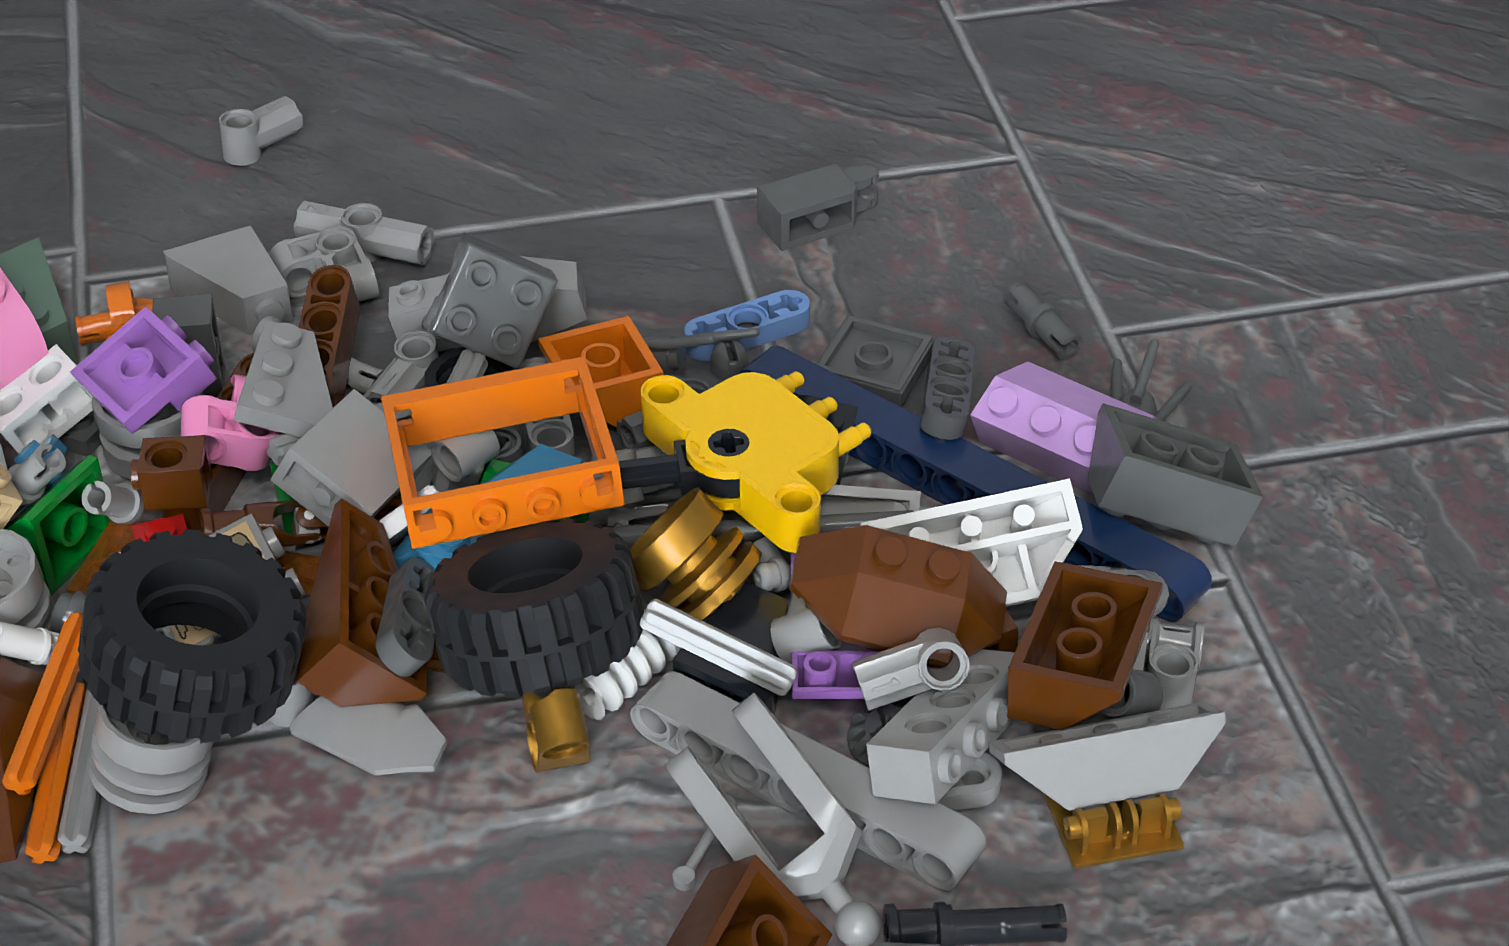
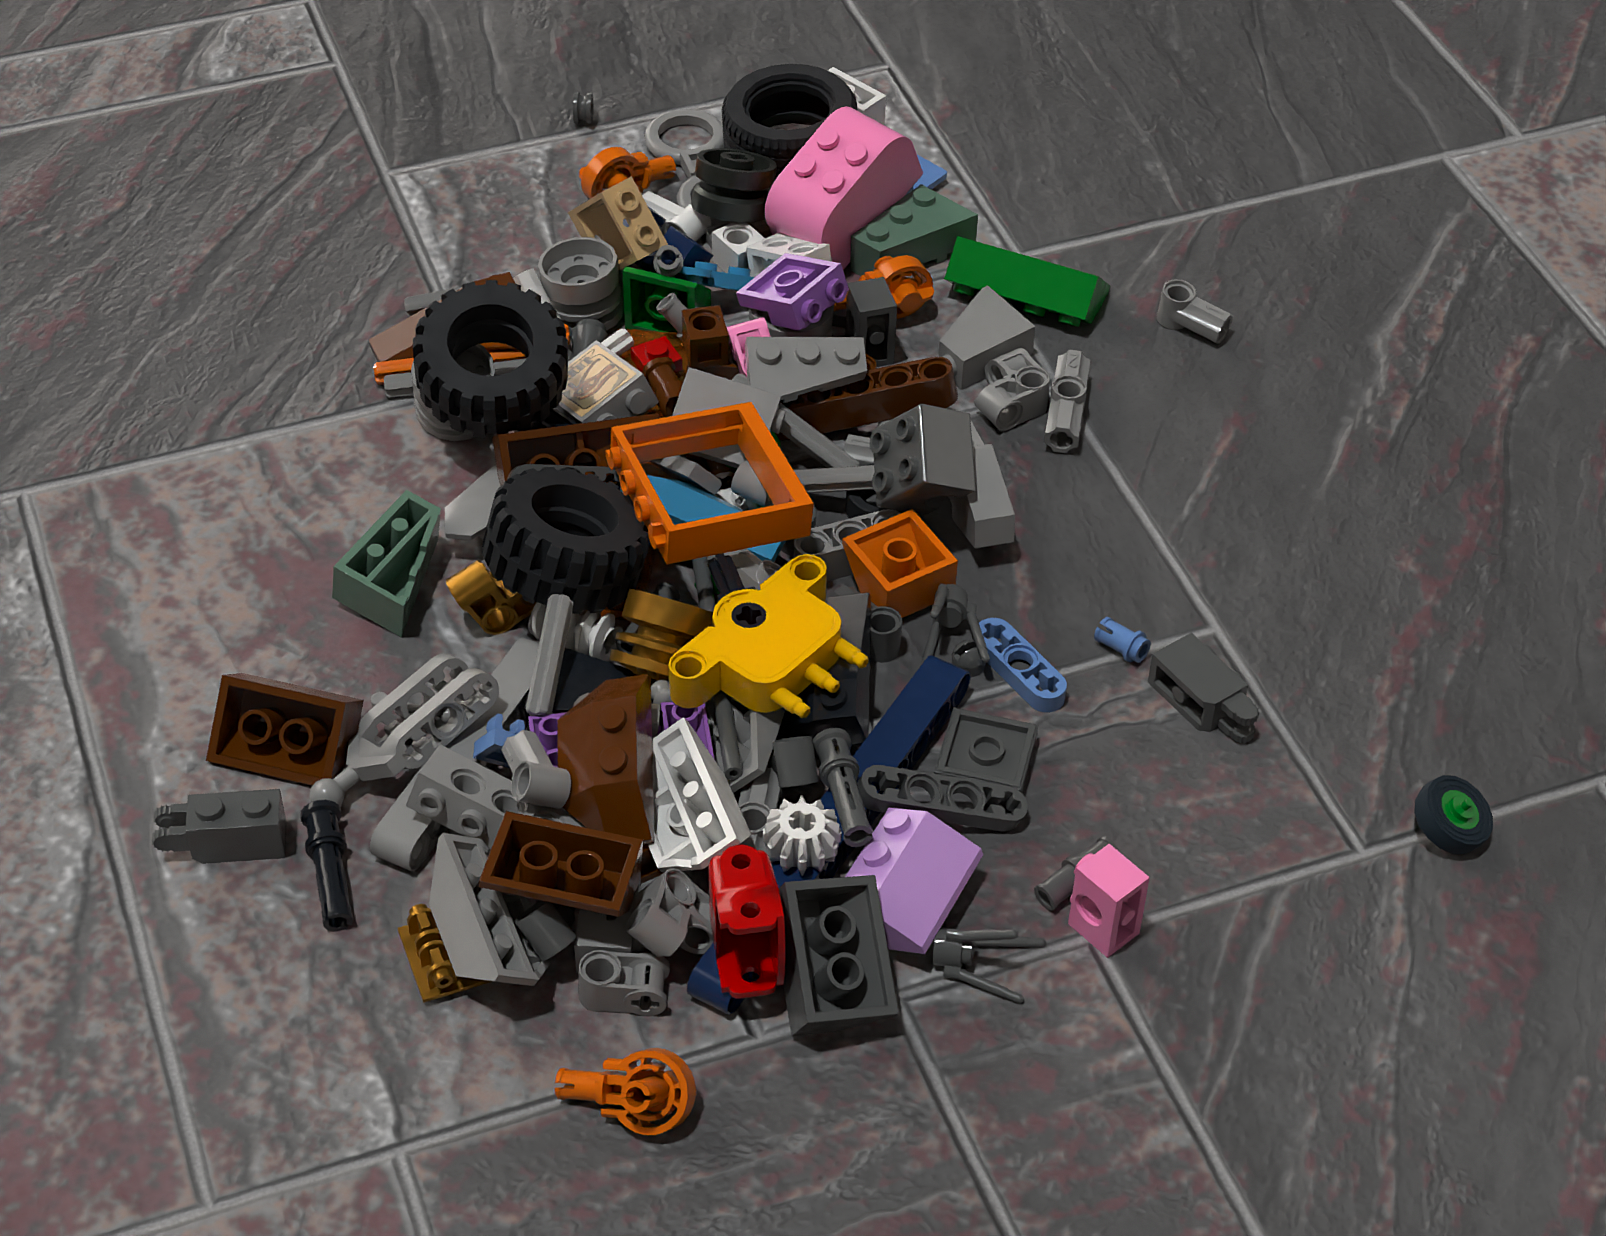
camera: 80 degrees right, 5 degrees up
none -> sand green wedge [332,490,441,638]
none -> medium blue tile [473,713,525,768]
none -> orange pin [555,1048,697,1135]
none -> red piece [709,845,785,999]
none -> white gear [763,796,842,876]
none -> dark grey piece [767,736,818,787]
none -> dark grey pin [813,728,873,847]
none -> green slope [944,236,1111,327]
none -> bright pink brick [1068,844,1150,958]
none -> medium blue pin [1094,617,1151,663]
none -> black wheel [1414,775,1493,854]

